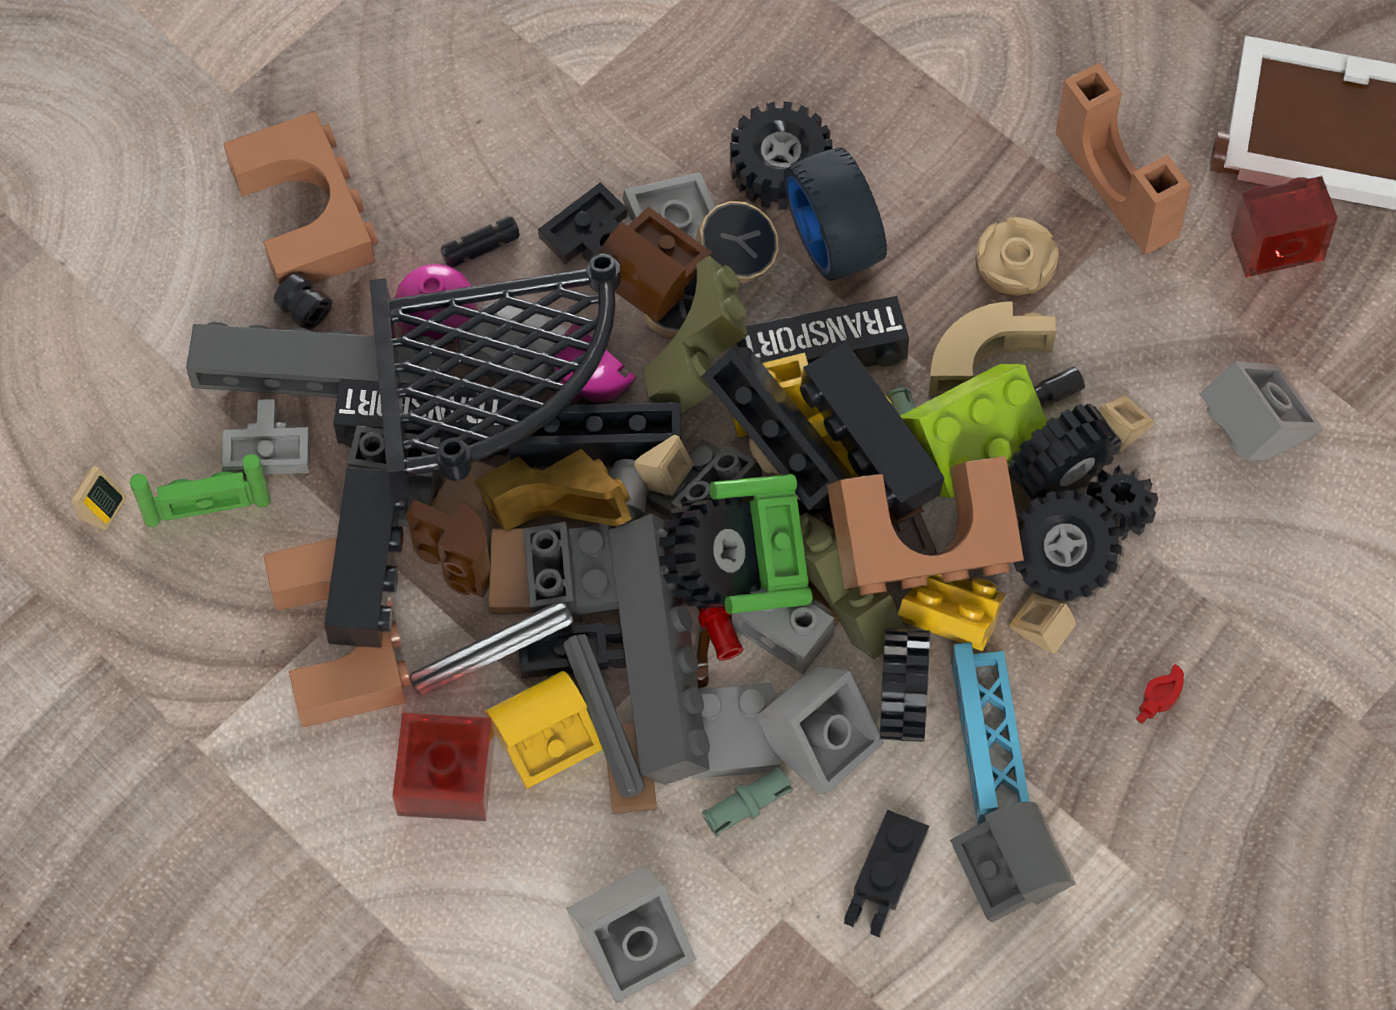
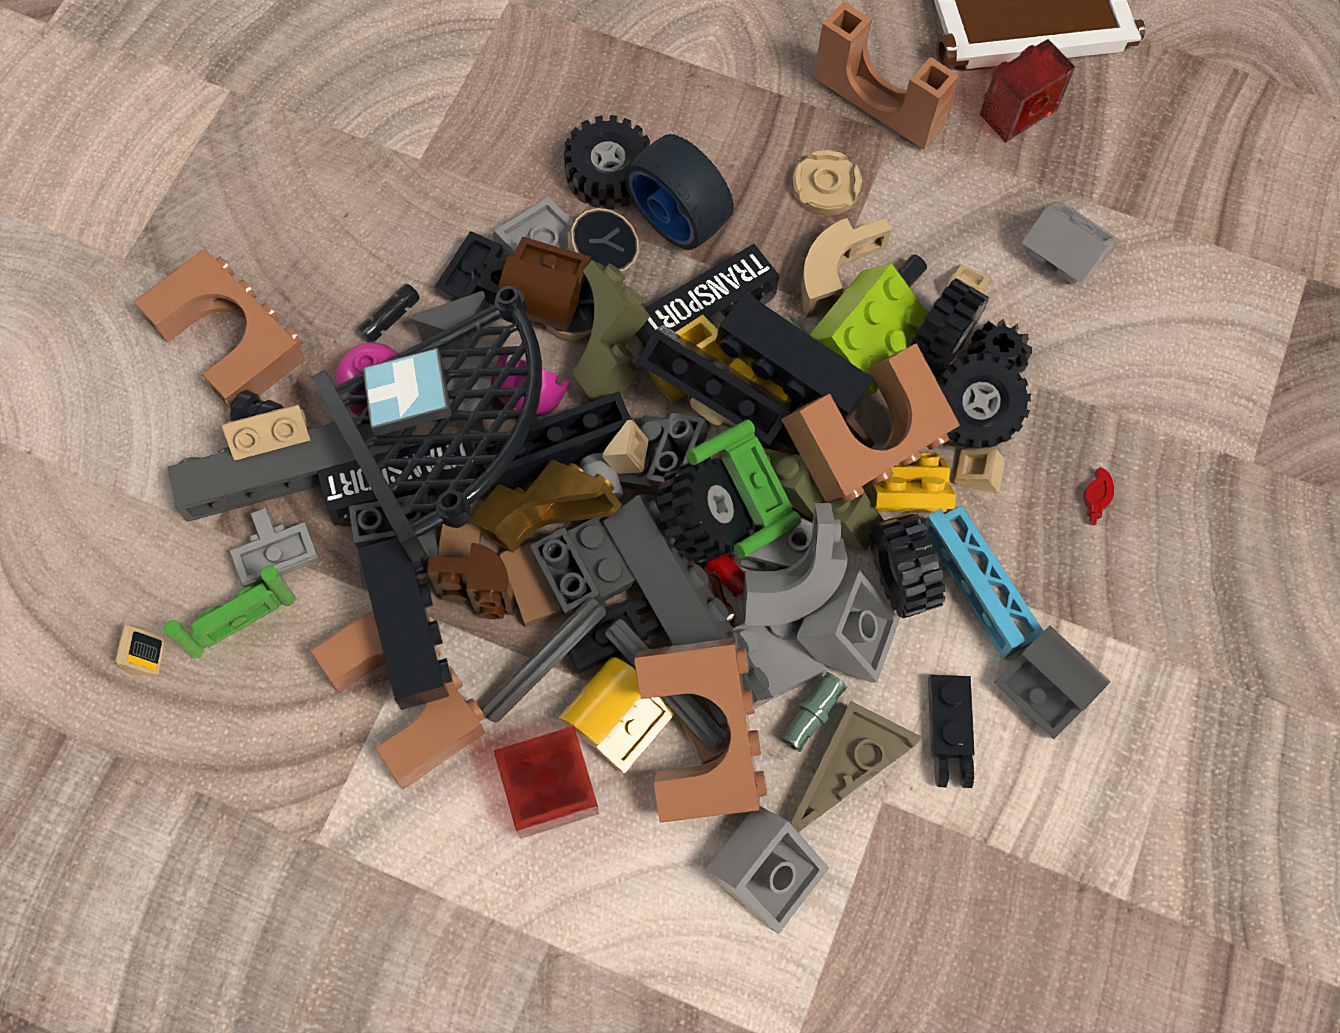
camera: 25 degrees left, 5 degrees up
none -> tan hinge [222,404,310,461]
none -> tile [363,348,452,436]
none -> dark grey slope [413,291,488,349]
none -> nougat arch [634,638,767,823]
none -> light grey arch [743,503,848,626]
none -> dark tan wing [790,701,922,833]

